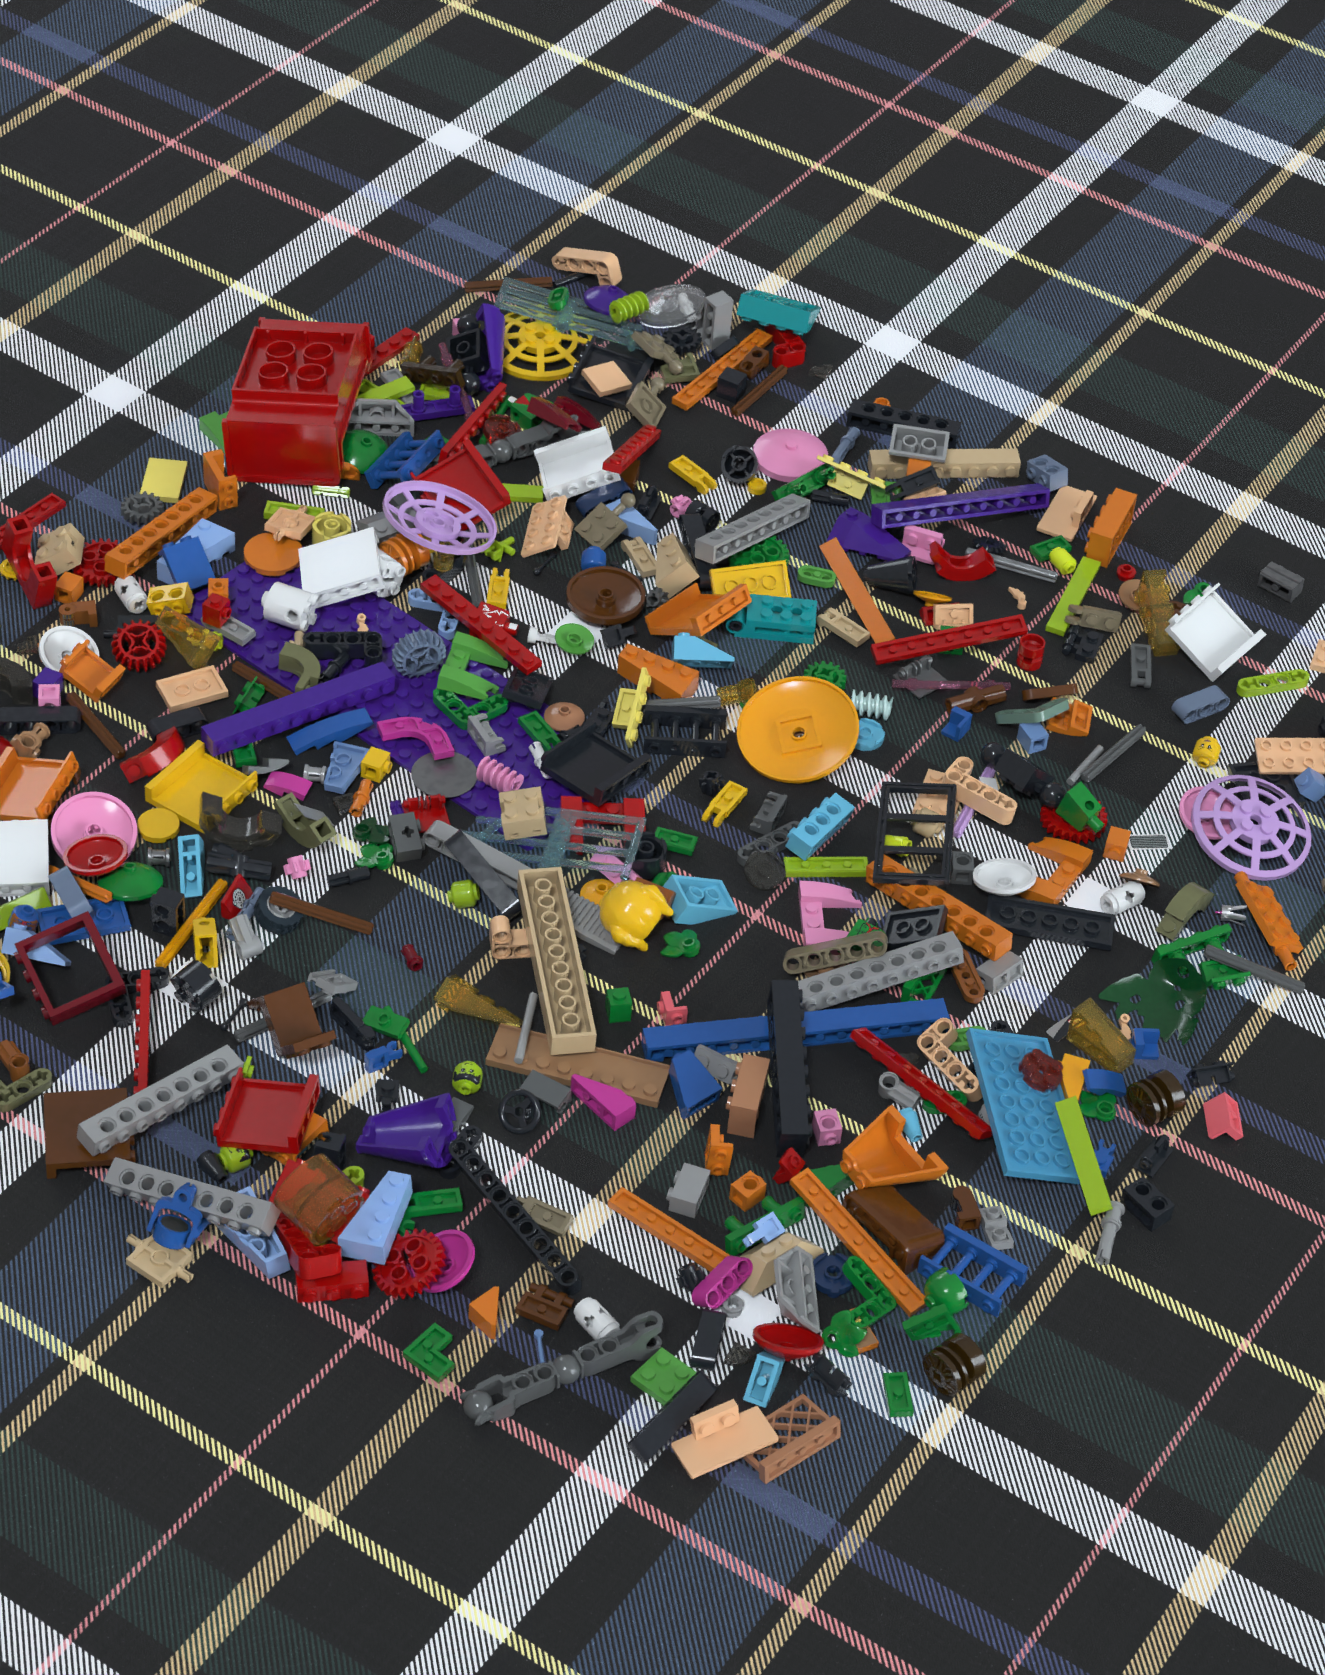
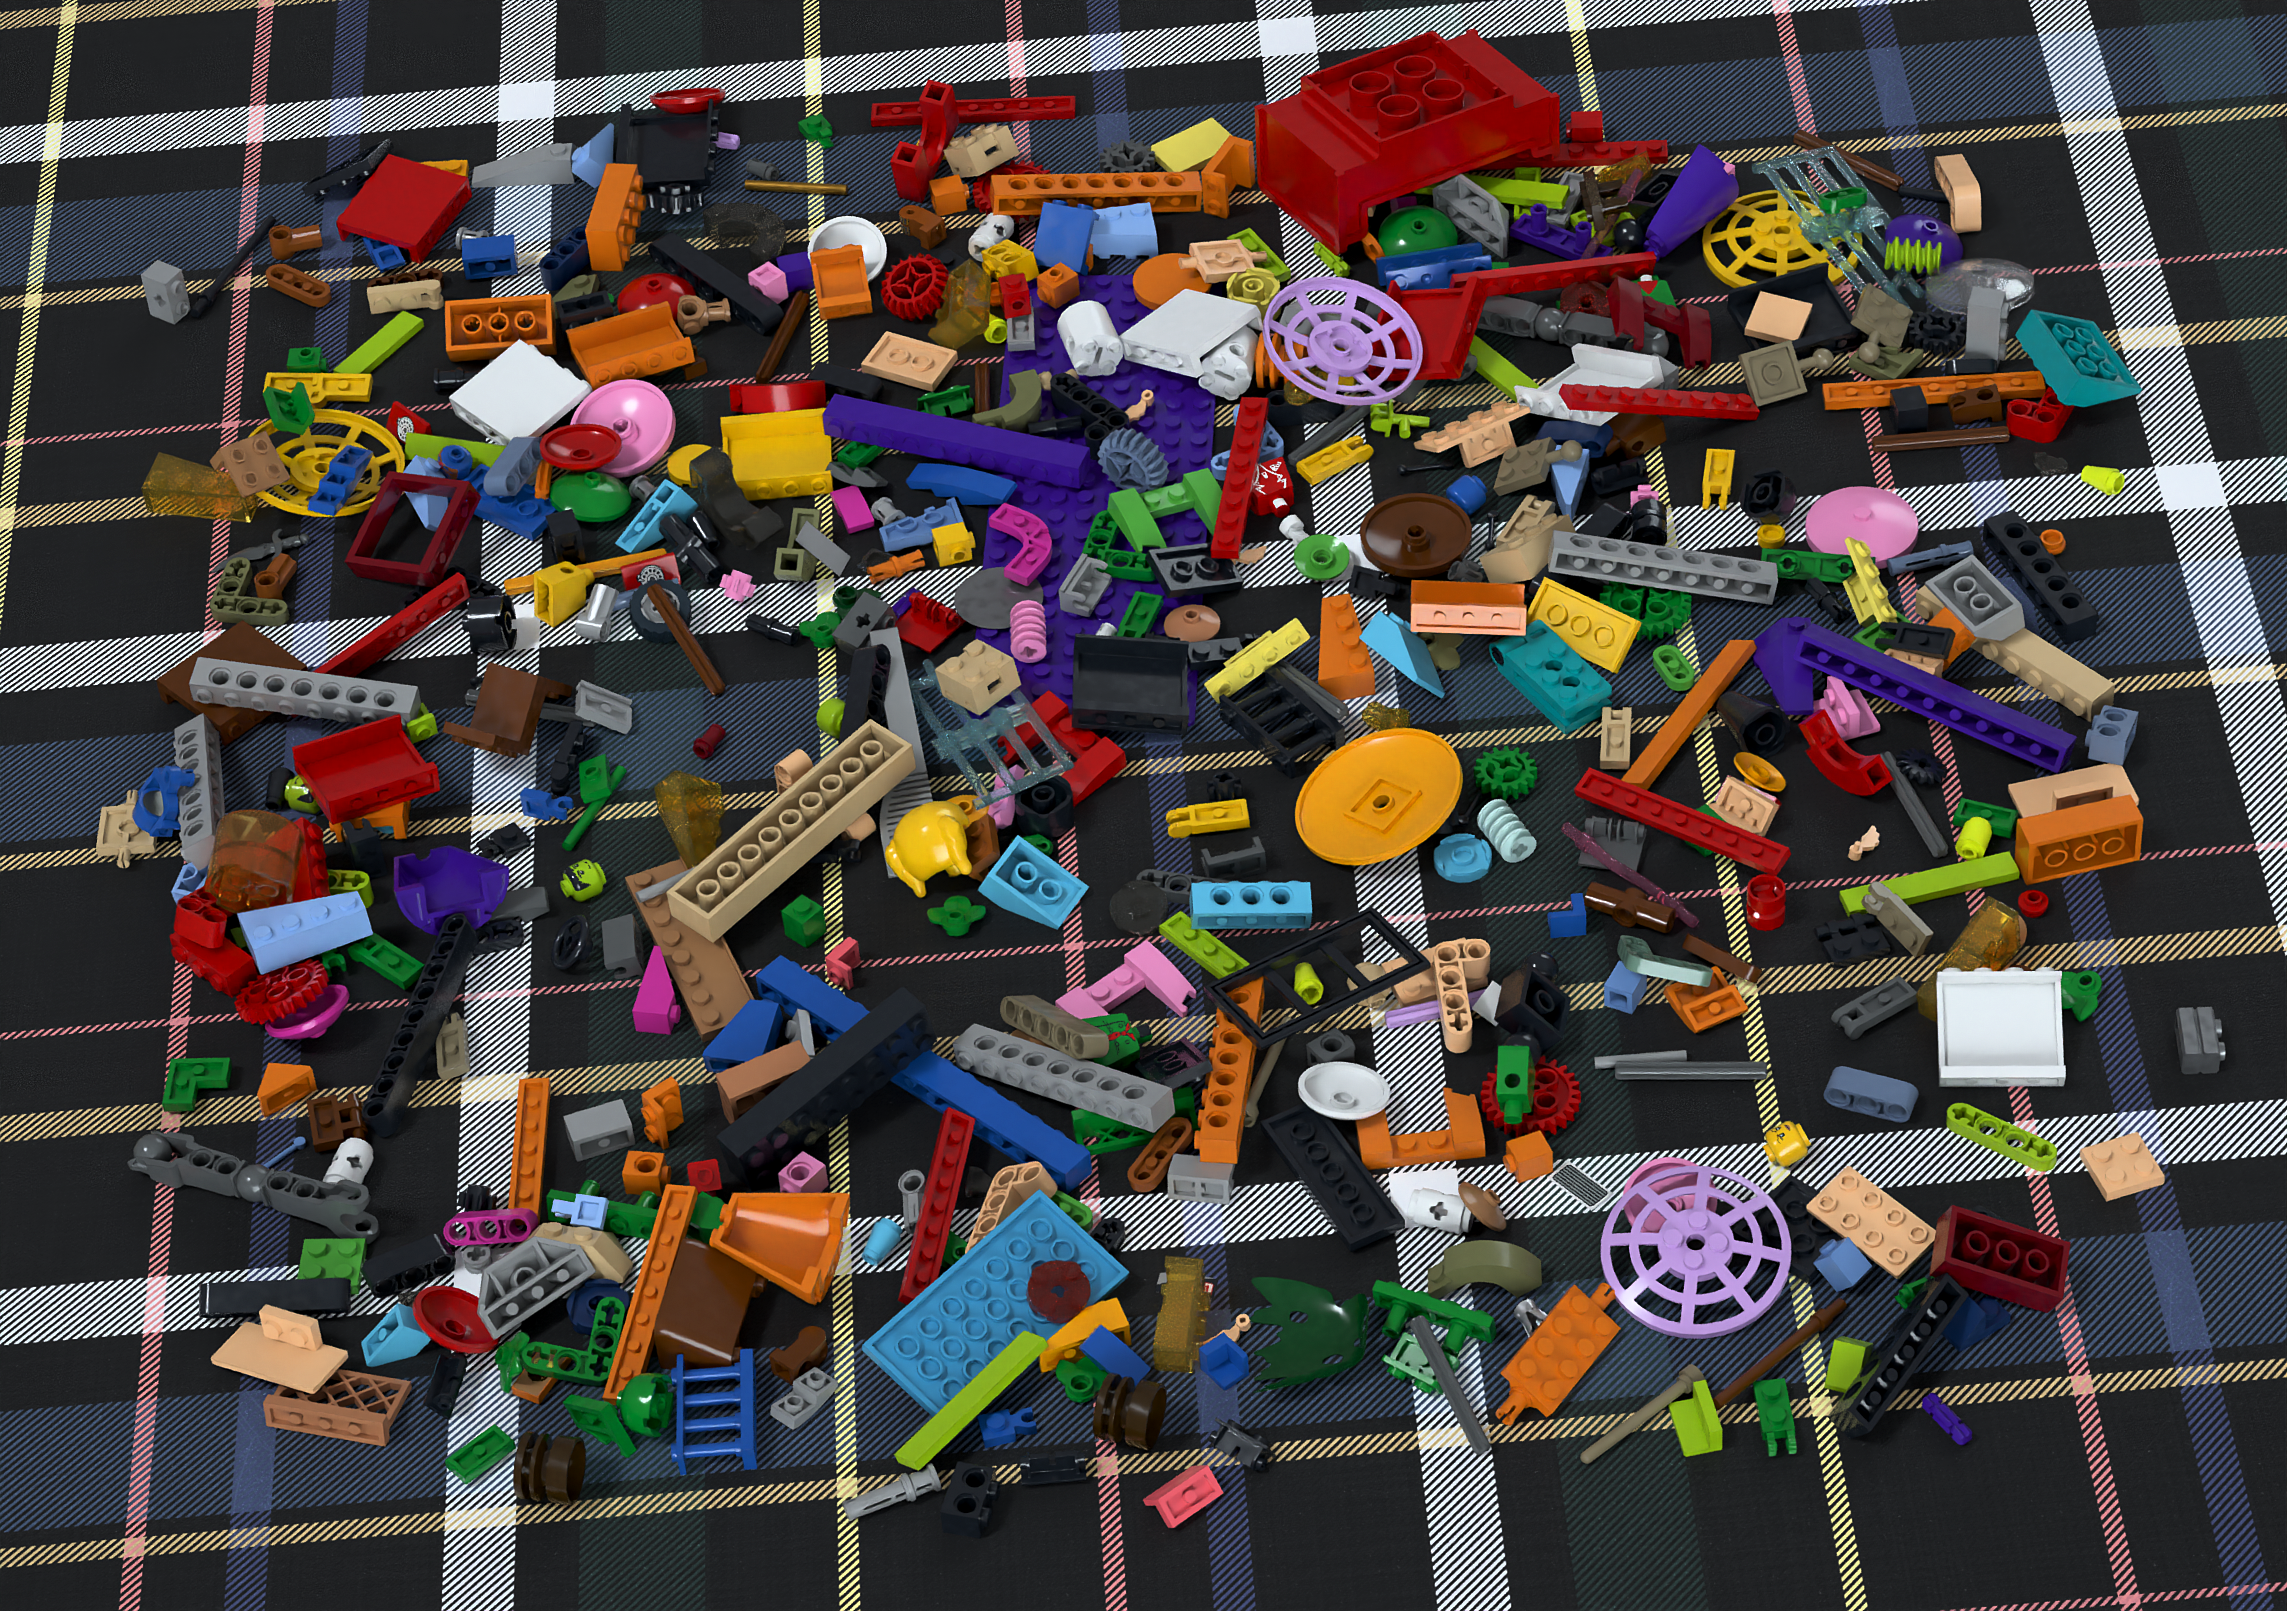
camera: 60 degrees right, 0 degrees up
green plate [655,827,698,856] -> none
none -> neon yellow cone [2081,465,2125,495]

